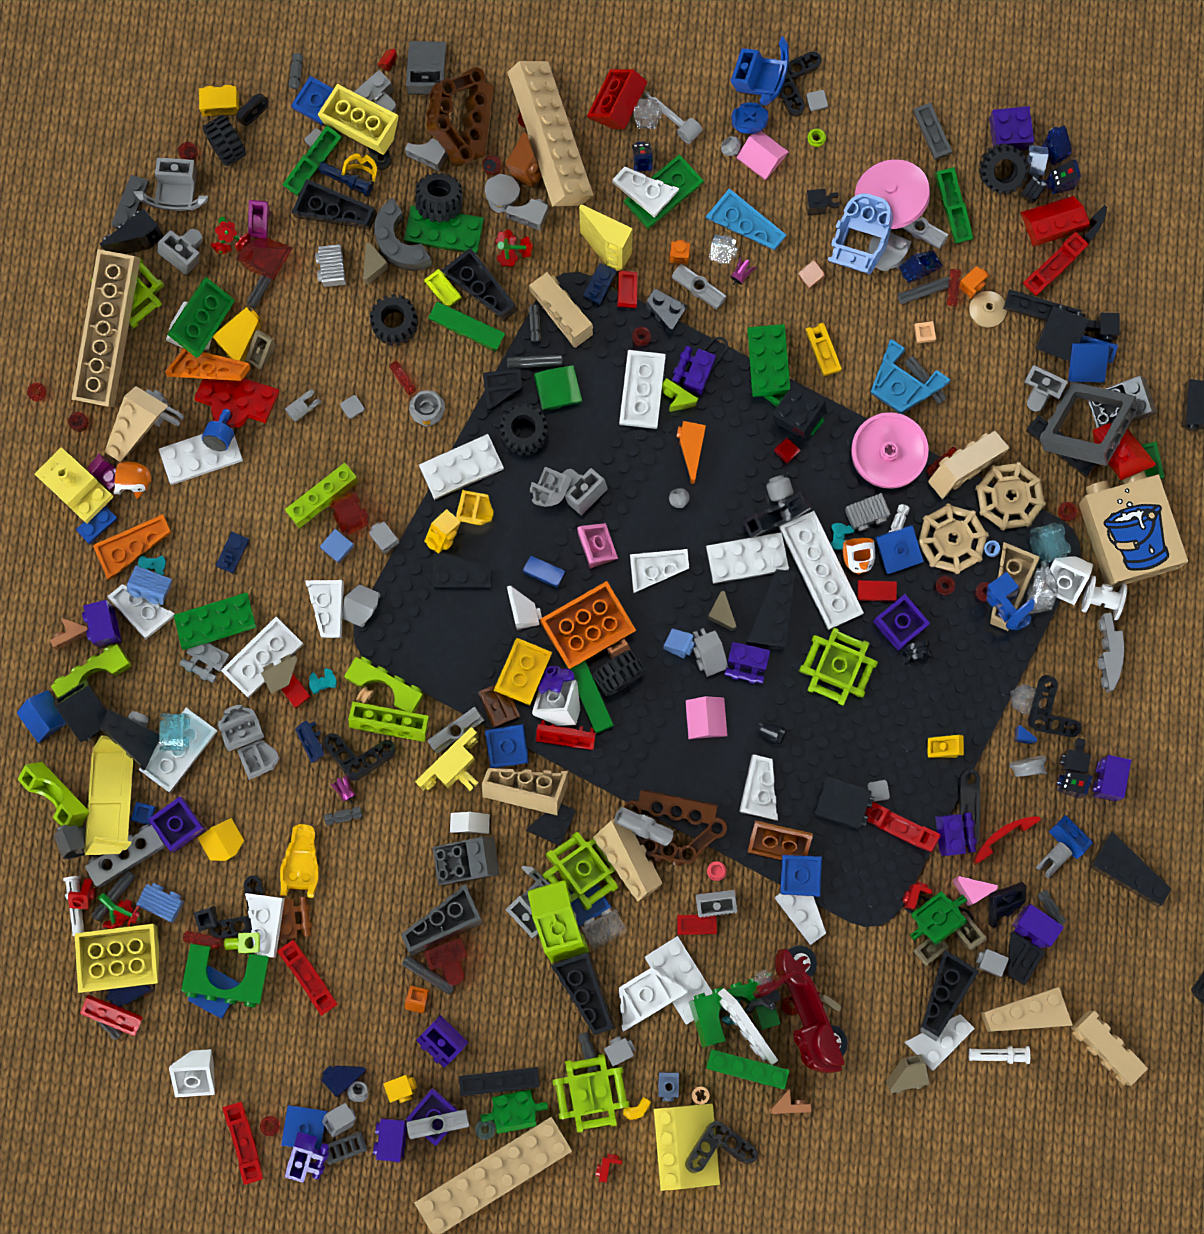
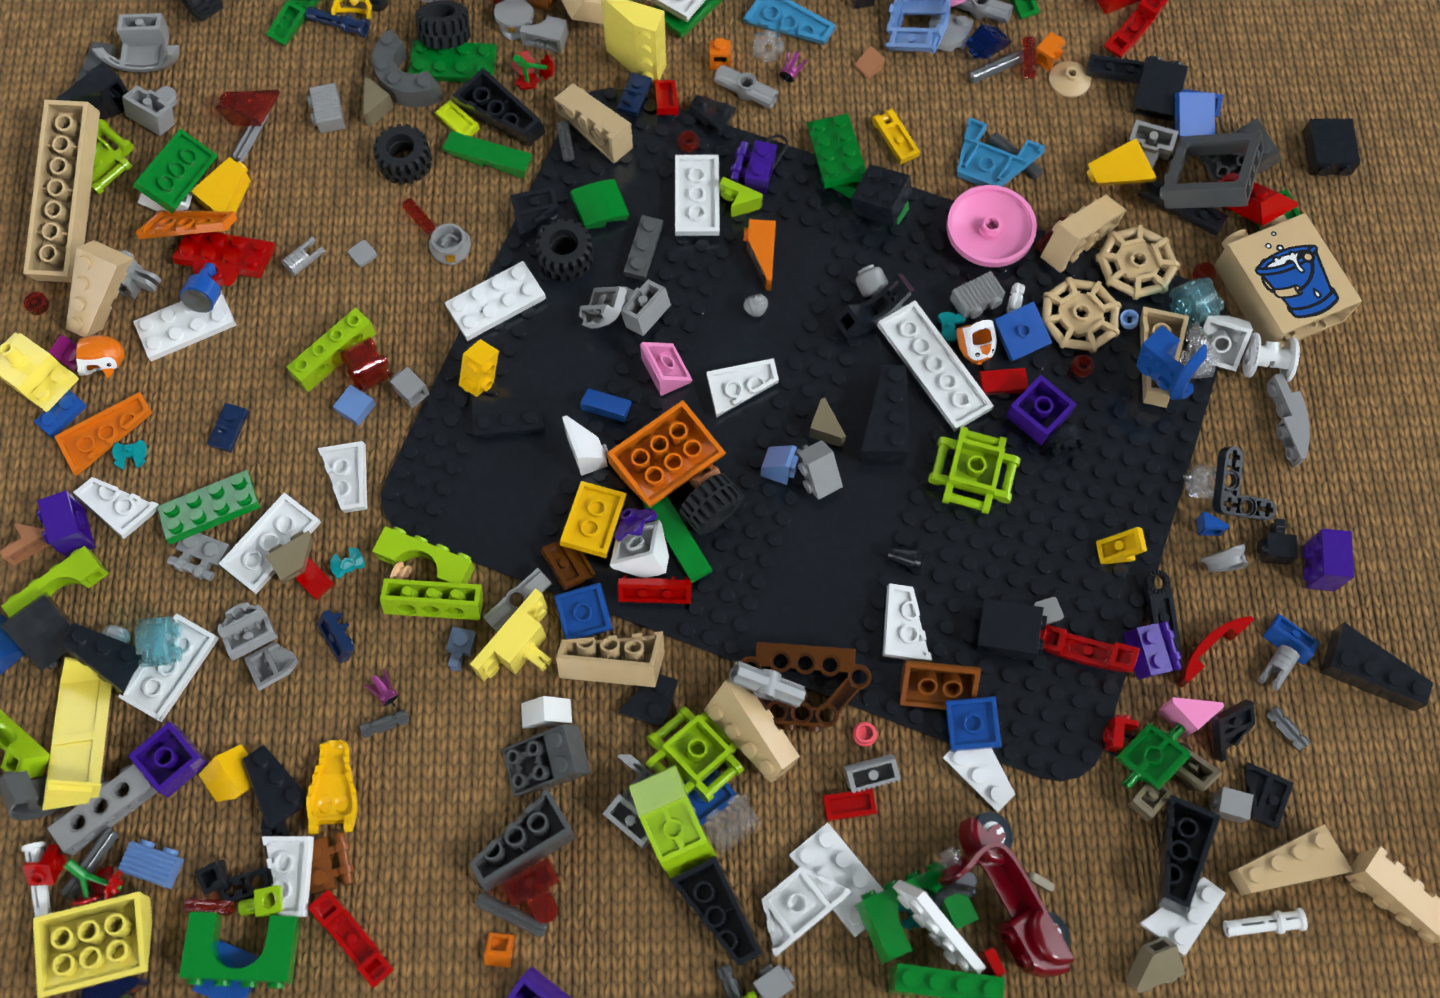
camera: 10 degrees left, 10 degrees down
medium blue brick [127,566,172,605] -> none
blue tile [131,802,156,826] -> none
clear red tile [178,142,198,160] -> none
red plant [210,217,251,254] -> none
dark tan slope [245,330,277,370] -> none
magenta slope [248,200,271,238] -> none
black wedge [291,179,377,230] -> none
black beam [324,733,396,781] -> none
light grey slope [342,584,381,627] -> none
yellow slope [456,490,494,525] -> none
dark grey axle [507,355,563,369] -> none
bright pink slope [686,696,727,739] -> none
white plate [706,532,789,584] -> none
dark purple brick [725,642,770,684] -> none
red slope [774,438,801,464] -> none
clear red plate [782,996,798,1016] -> none
light nougat plate [914,321,936,344] -> none
clear red plate [976,582,990,602] -> none
dark purple brick [1011,904,1064,949] -> none
slope [1056,771,1093,799] -> none
black brick [1085,312,1120,342] -> none
none -> black wing [242,745,307,832]
none -> sand blue plate [446,627,477,672]
none -> dark grey plate [624,215,663,281]
none -> red tile [977,947,1006,977]
none -> yellow slope [1086,138,1156,186]

